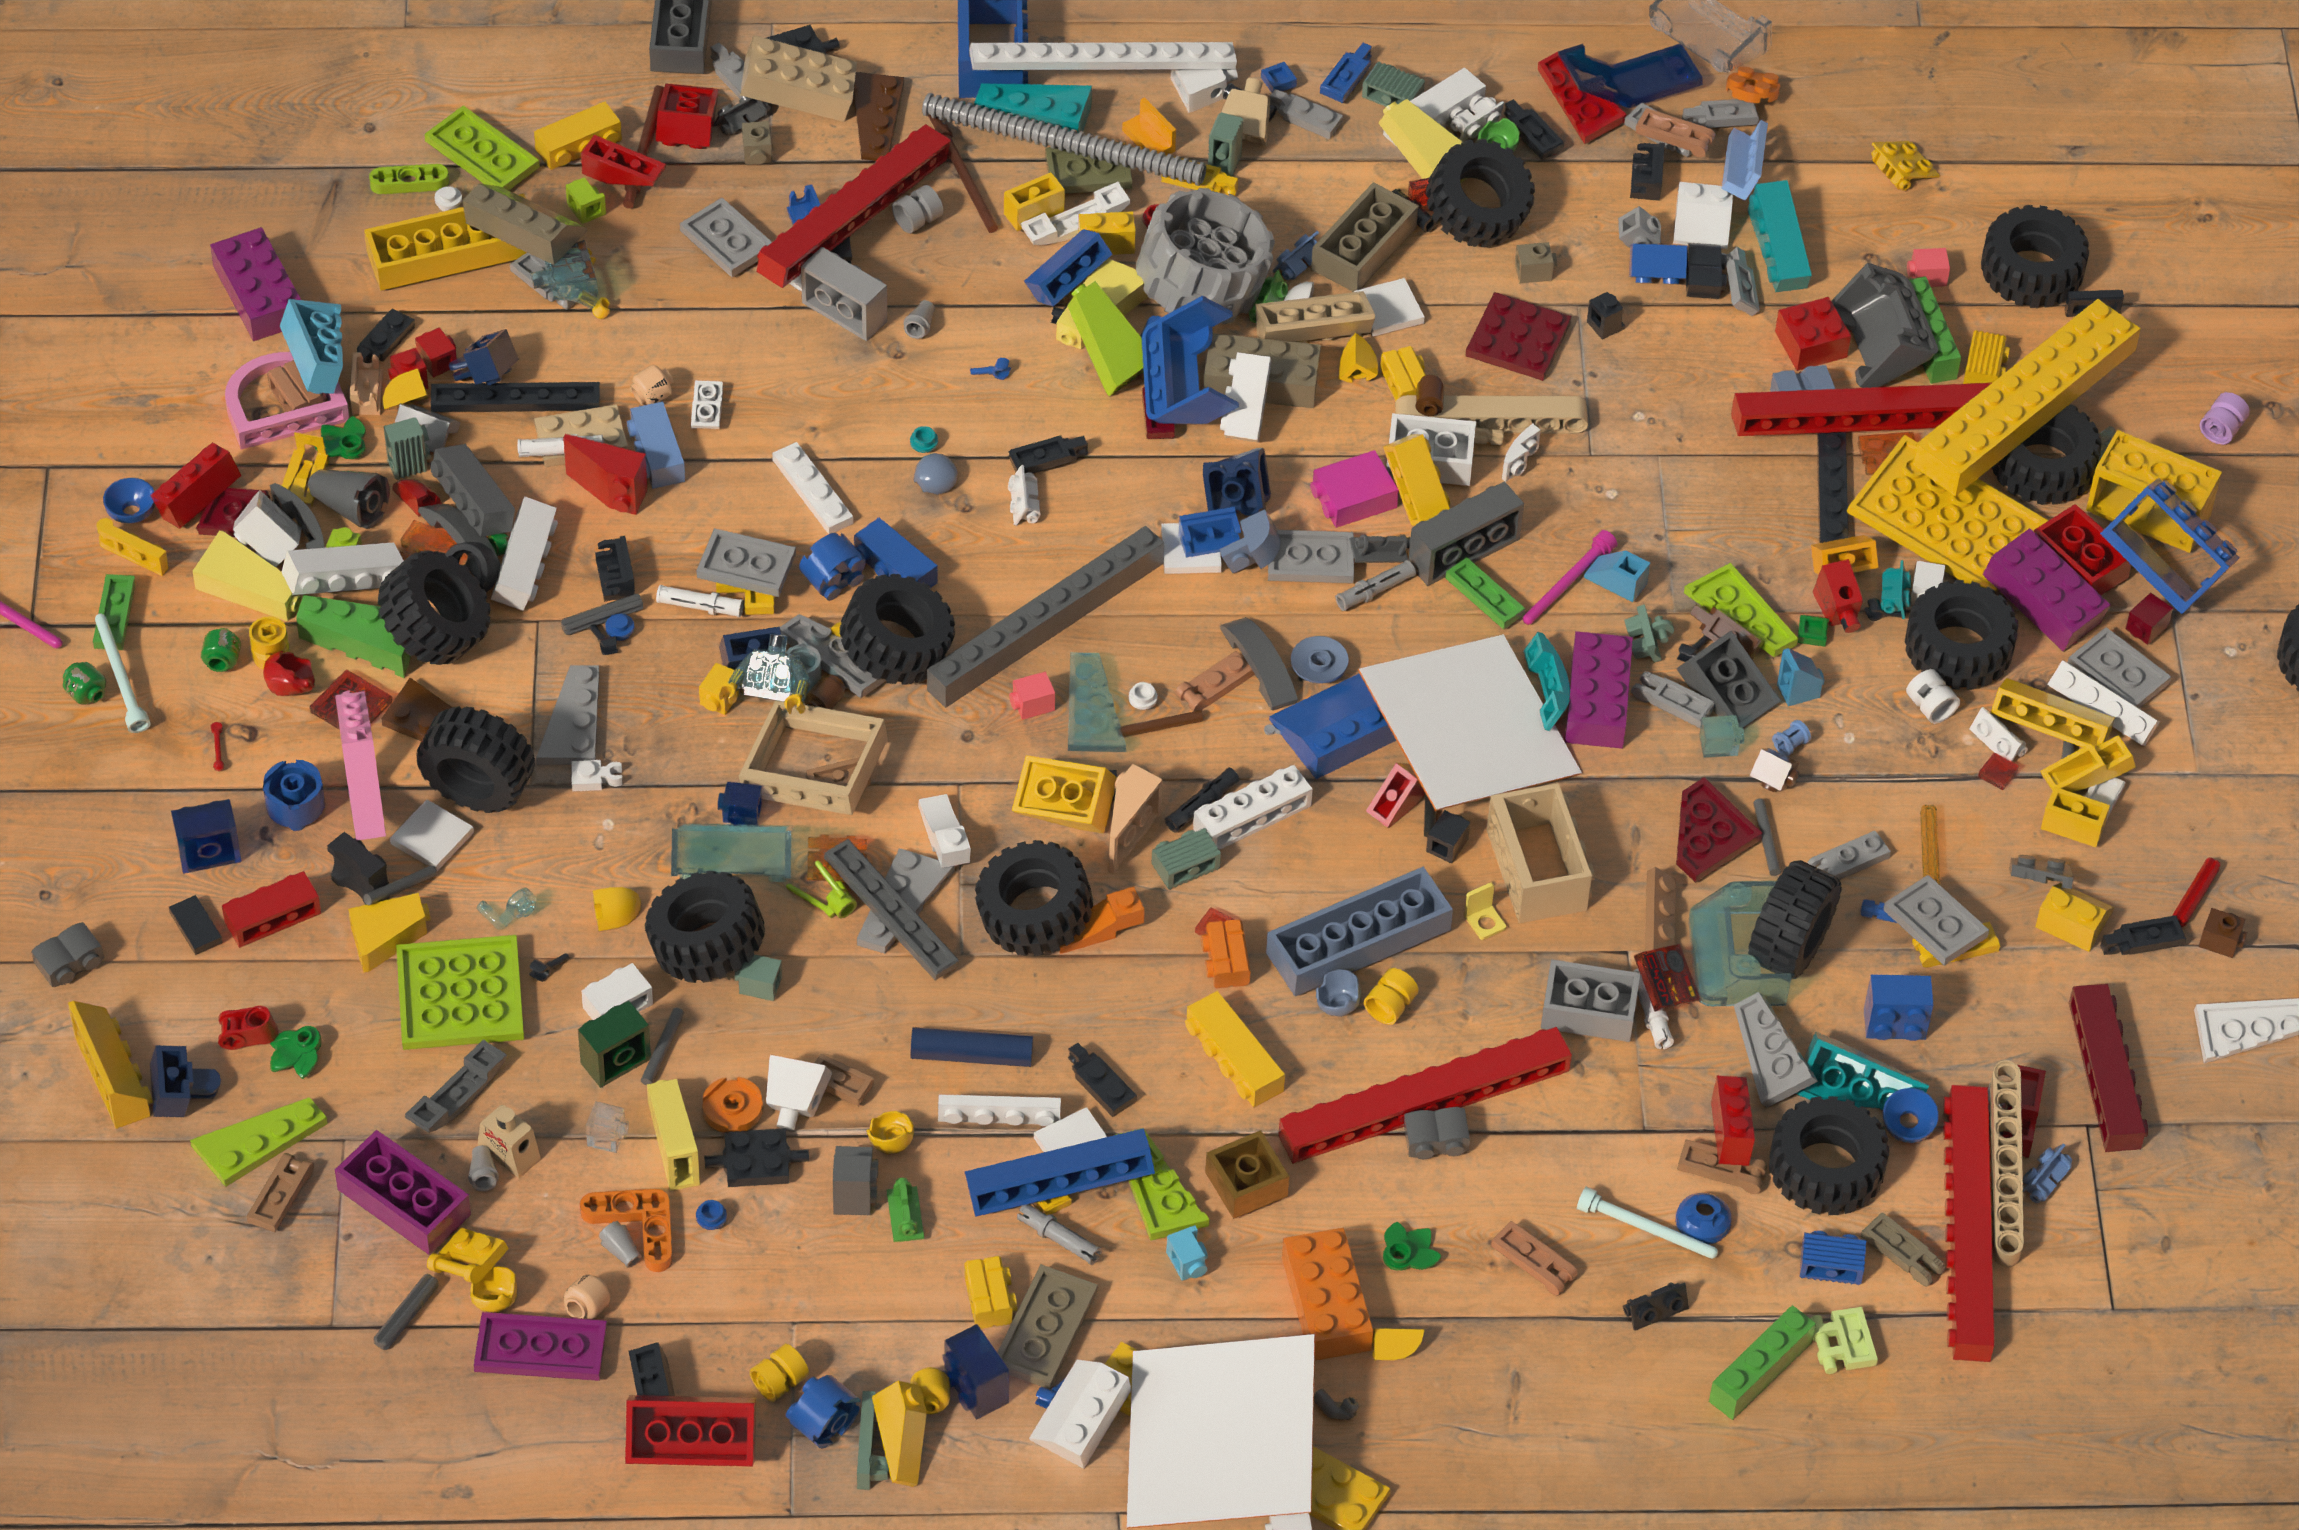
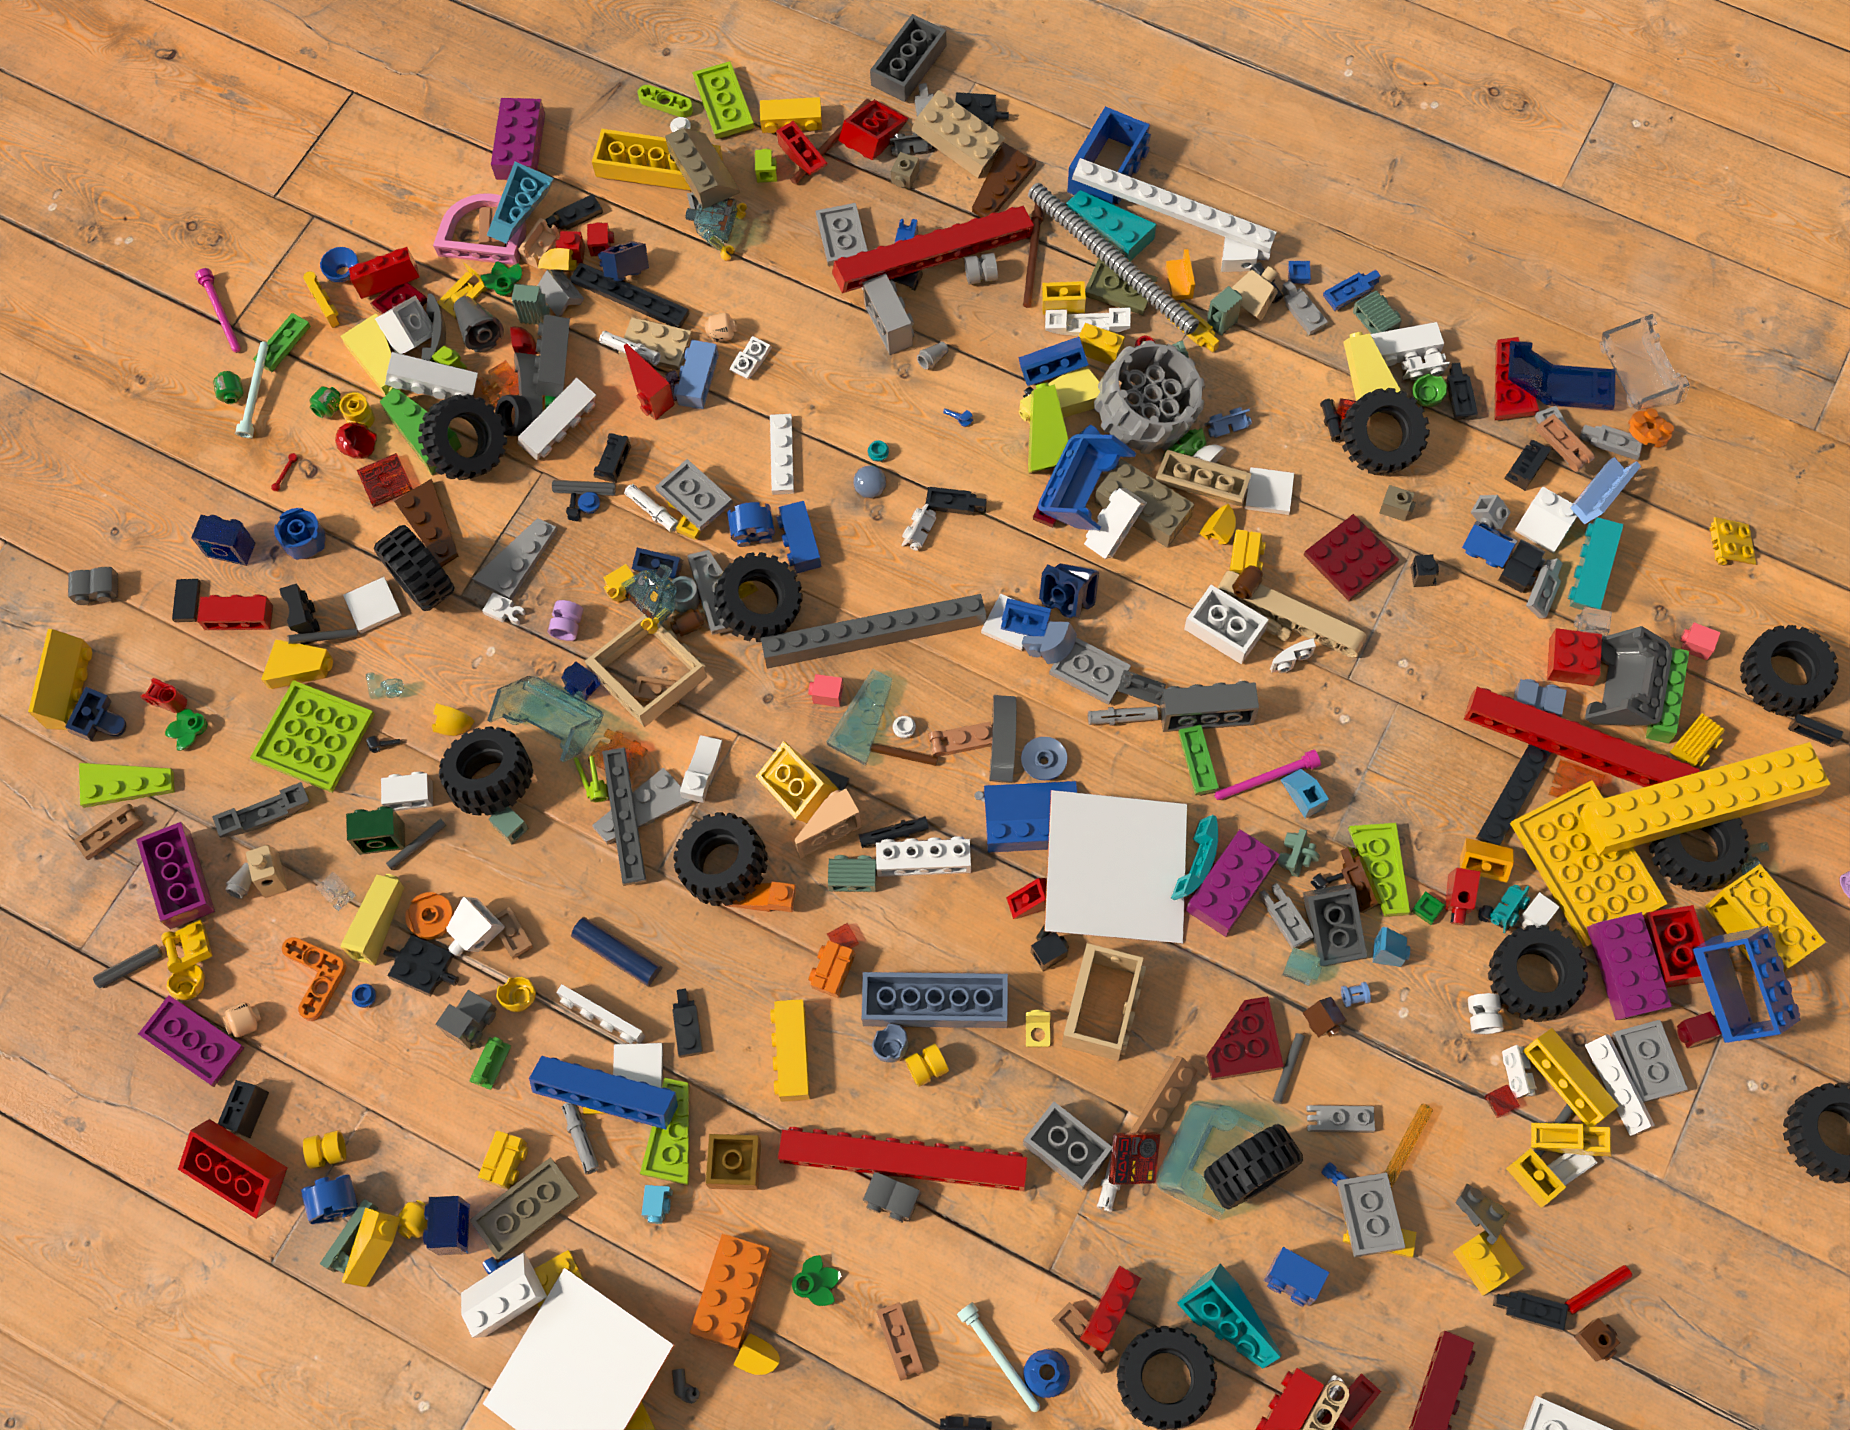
camera: 35 degrees right, 15 degrees up
bright pink window [335,690,386,841] -> none
light grey cone [599,1221,642,1268] -> none
dark pink brick [1310,450,1399,528] -> none
dark tan brick [1311,182,1419,292] -> none
yellow brick [1383,434,1450,526] -> none
light grey wing [1734,992,1818,1108] -> none
blue piece [1883,1088,1938,1143] -> none
none -> lavender wheel [547,600,583,641]
none -> clear brick [1574,607,1612,637]

